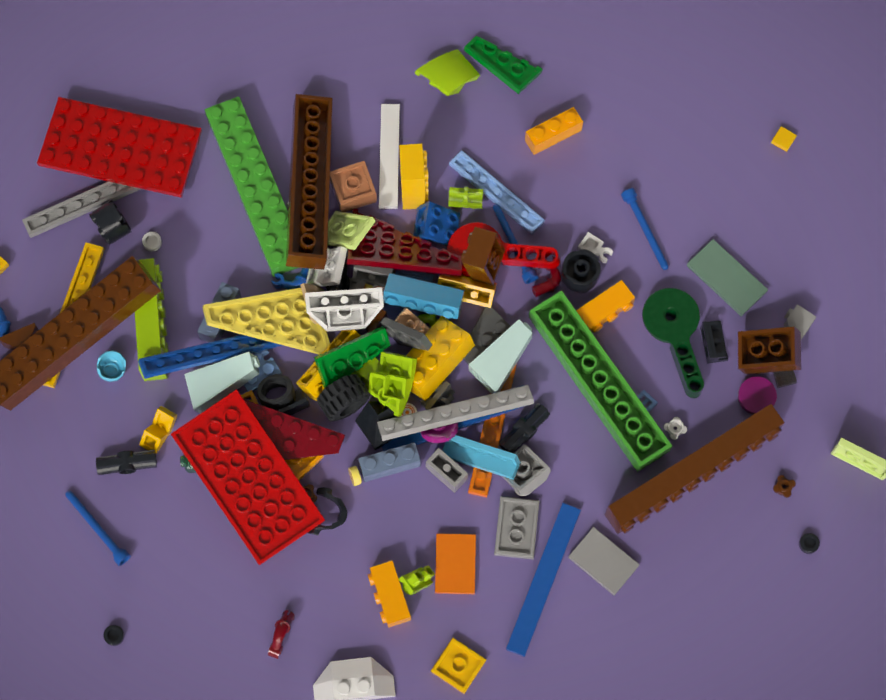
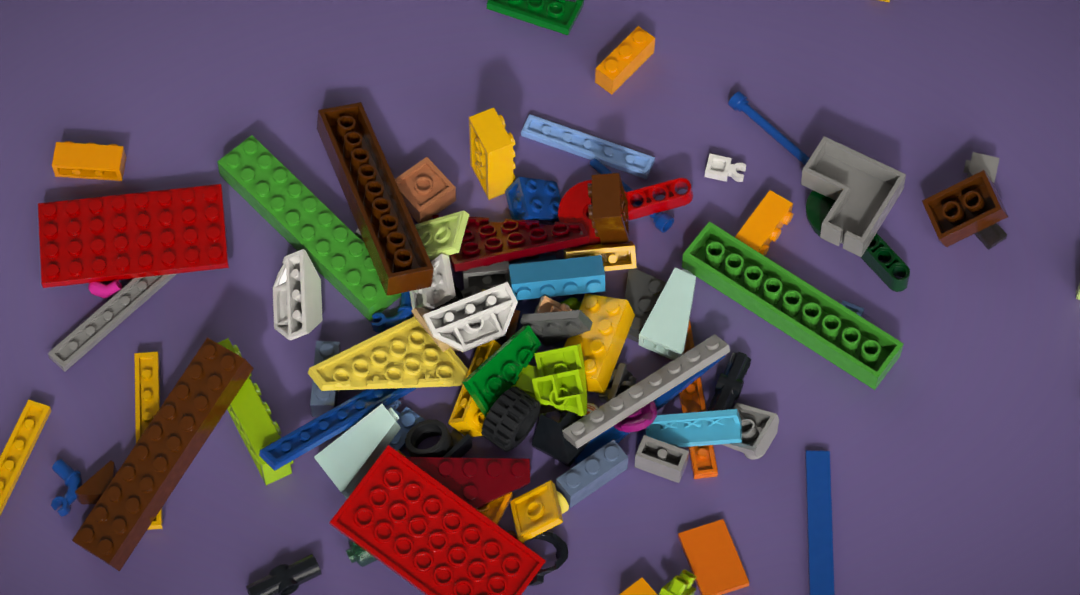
camera: 20 degrees left, 10 degrees down
black brick [89,200,132,245] -> none
medium azure hair [97,350,126,382] -> none
yellow slope [139,406,177,454] -> none
white tile [142,232,162,251] -> none
white tile [379,104,400,209] -> none
lime slope [415,49,480,96] -> none
lime hips [448,186,483,209] -> none
light grey tile [494,496,539,560] -> none
dark red piece [532,256,561,297] -> none
black brick [561,249,601,293] -> none
light grey tile [568,527,639,596] -> none
reddish brown brick [605,404,785,534] -> none
white plate [664,417,687,440] -> none
sand green tile [687,239,768,317] -> none
black hinge [700,320,728,364] -> none
magenta tile [738,377,777,414] -> none
reddish brown plate [773,475,796,498] -> none
none -> light orange brick [52,141,126,181]
none -> dark pink arm [88,279,123,299]
none -> white wedge [273,249,323,341]
none -> yellow tile [510,480,563,543]
none -> light grey piece [801,136,906,257]

